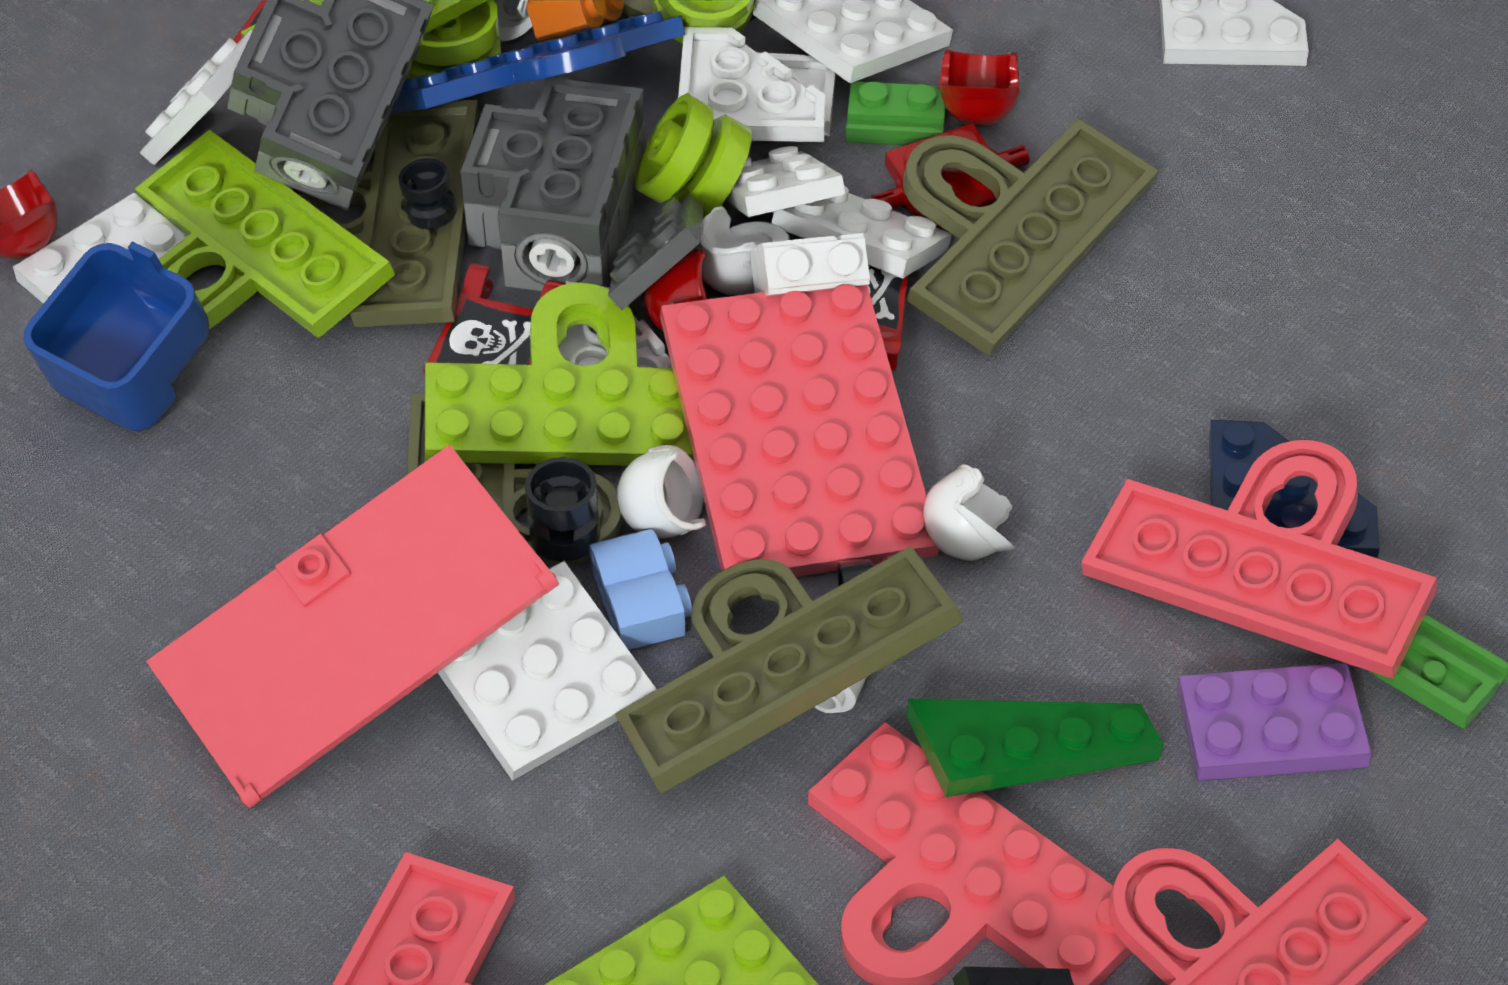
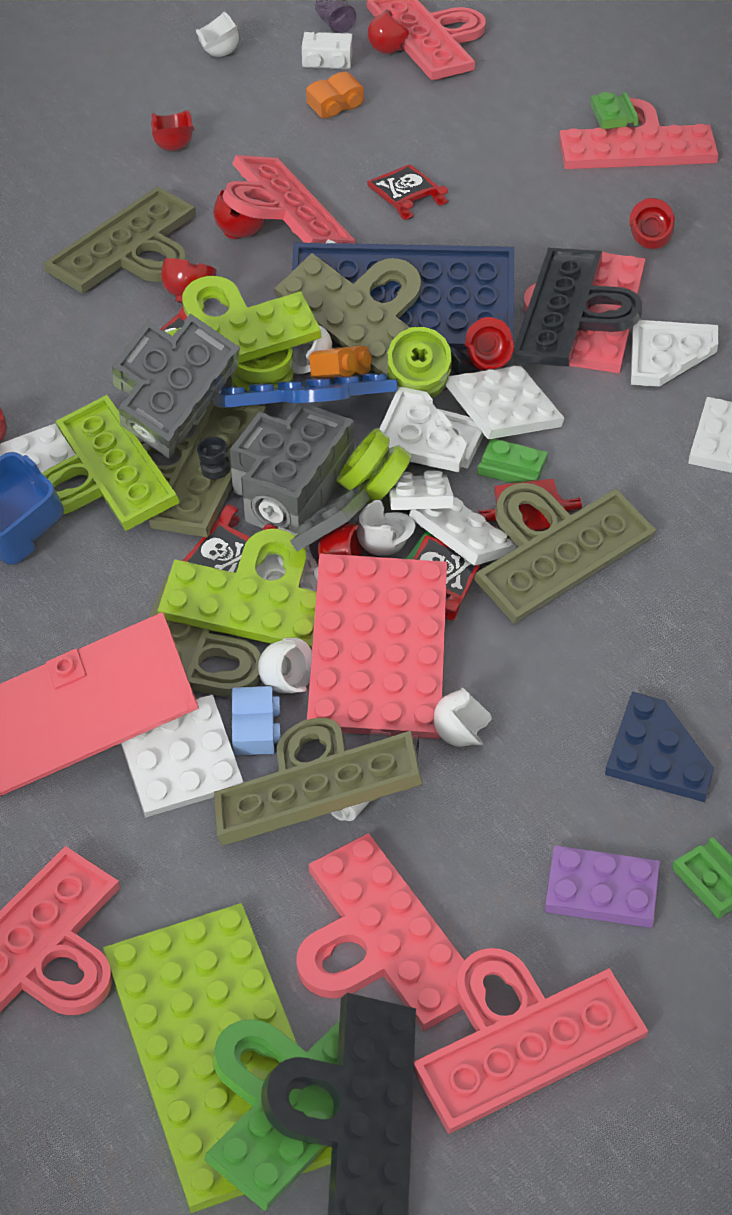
camera: 15 degrees right, 0 degrees up
white plate [139,30,252,165] -> none
black wheel [525,457,600,562] -> none
white brick [750,233,870,296] -> none
green wing [906,699,1164,797] -> none
red helmet [937,50,1020,127] -> none
coral plate [1081,440,1437,679] -> none

